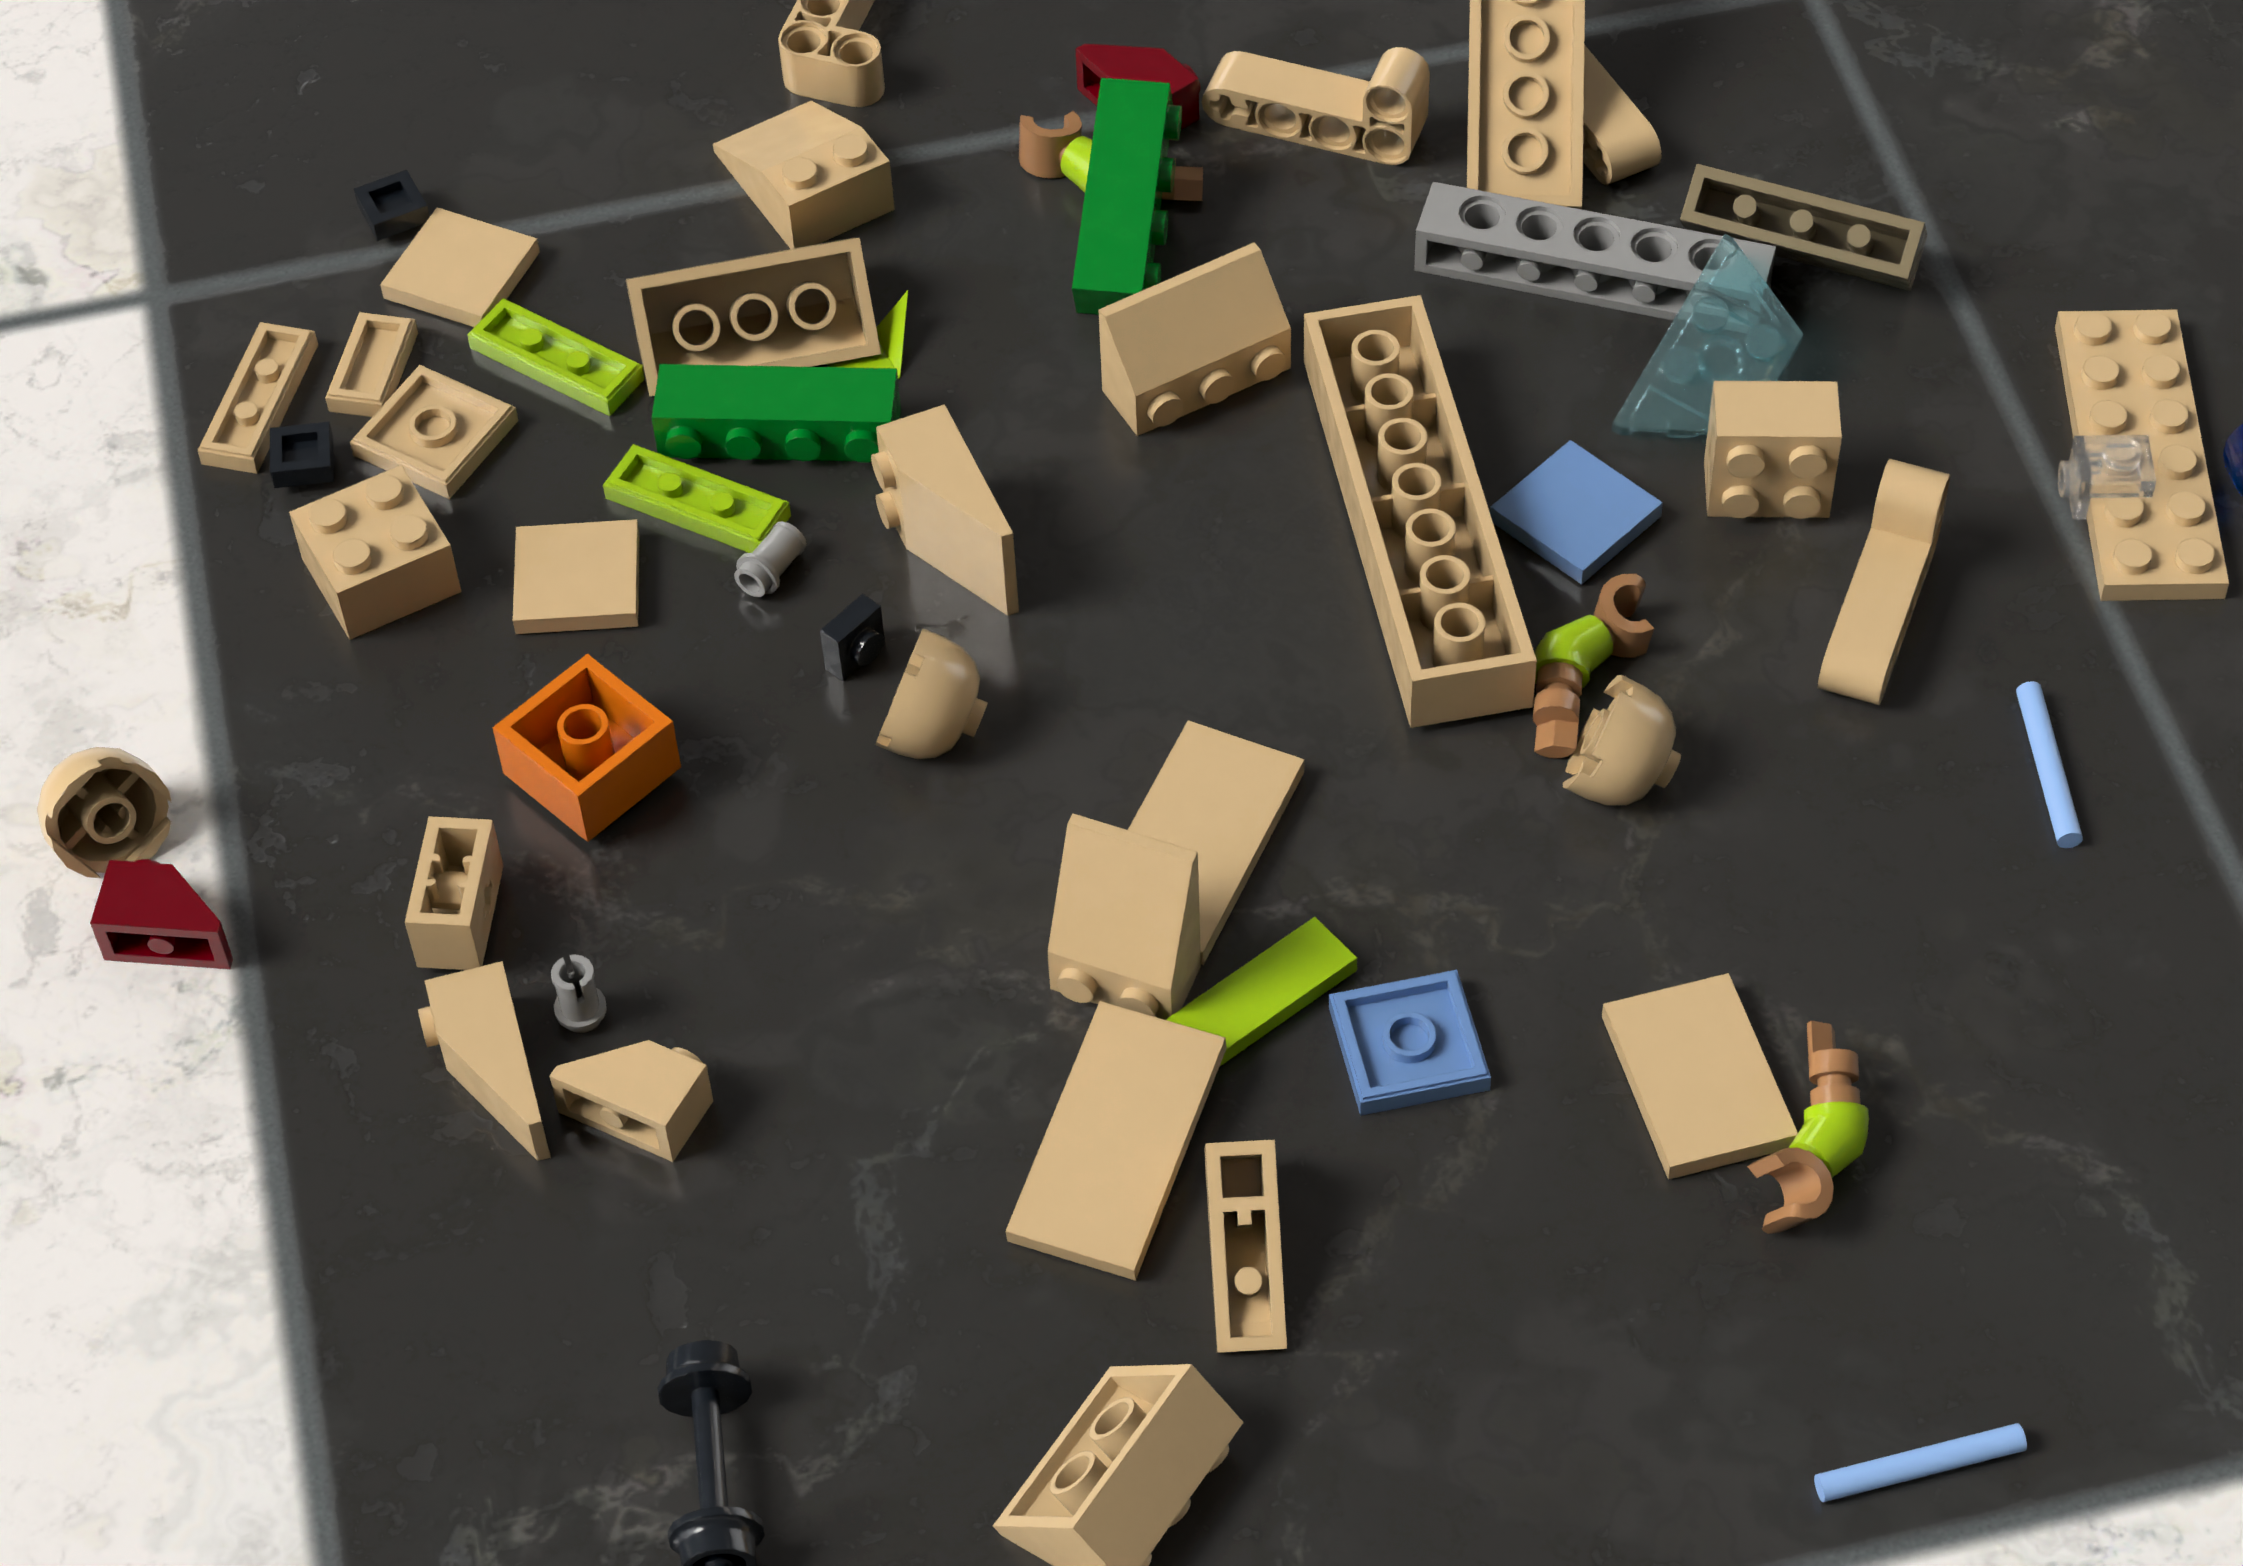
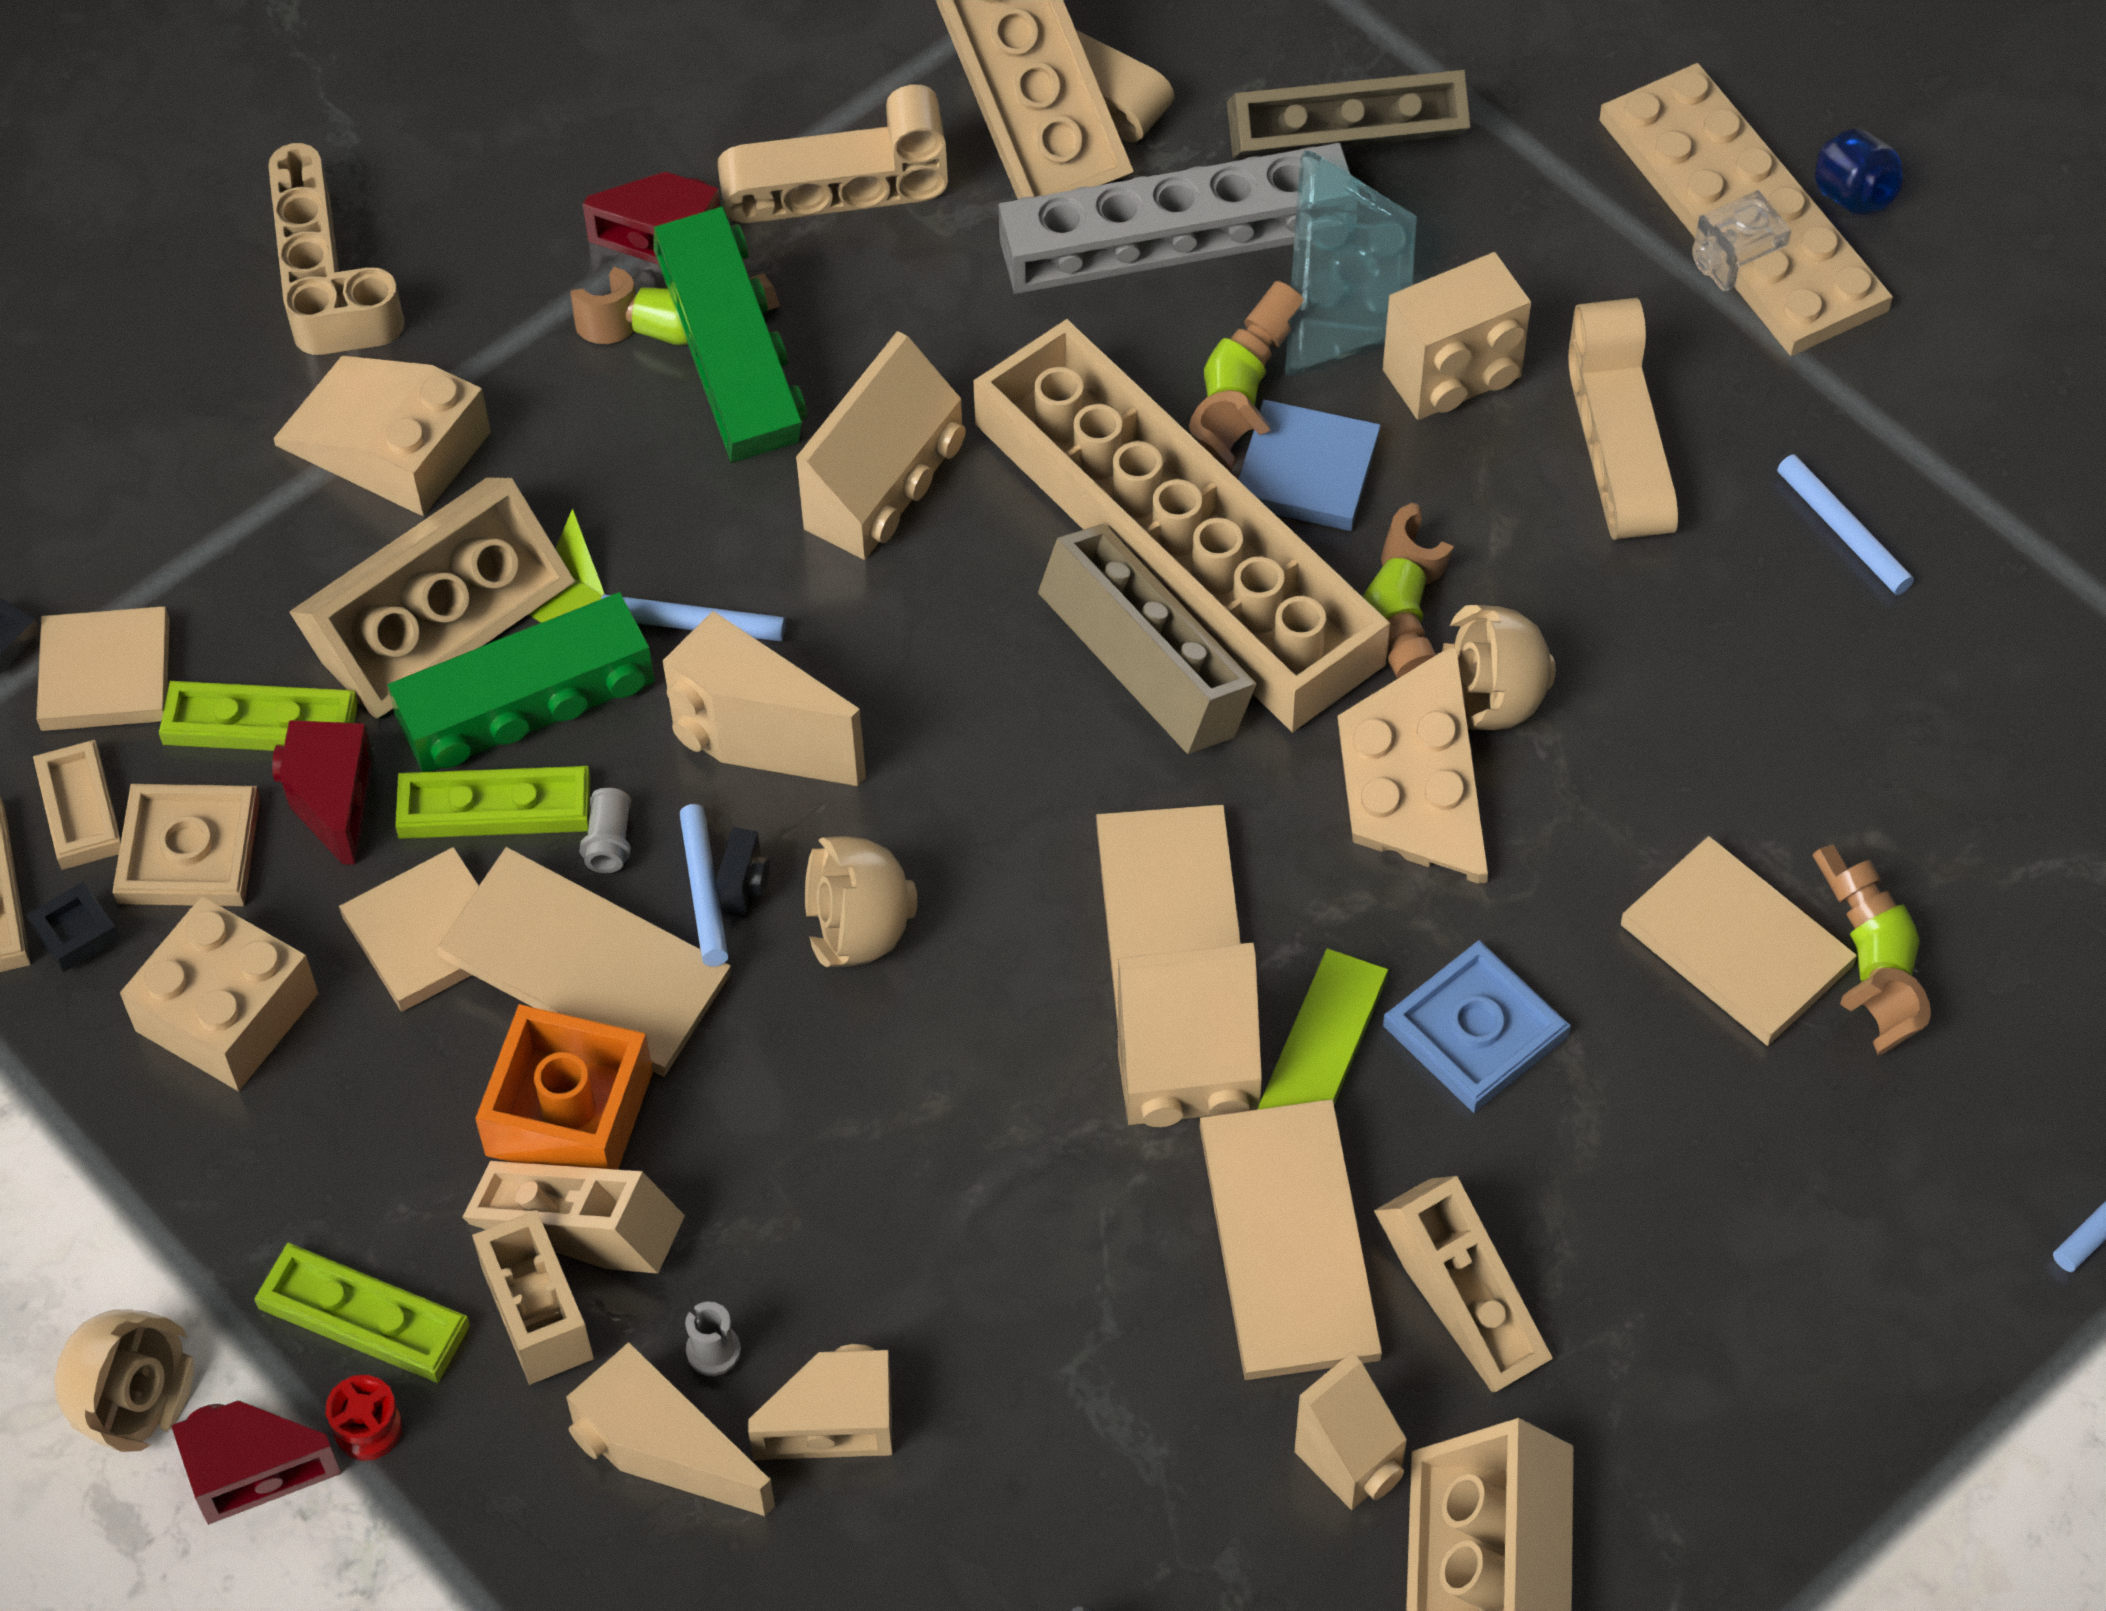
camera: 30 degrees left, 5 degrees up
none -> lime tile [254,1243,470,1383]
none -> dark red slope [272,720,374,865]
none -> red wheel [325,1375,403,1461]
none -> tan tile [437,847,731,1077]
none -> tan slope [463,1161,685,1273]
none -> light blue bar [601,594,786,642]
none -> light blue bar [680,804,728,967]
none -> dark tan brick [1038,523,1256,754]
none -> medium nougat piece [1189,281,1305,472]
none -> tan slope [1294,1352,1407,1510]
none -> tan wing [1338,648,1488,884]

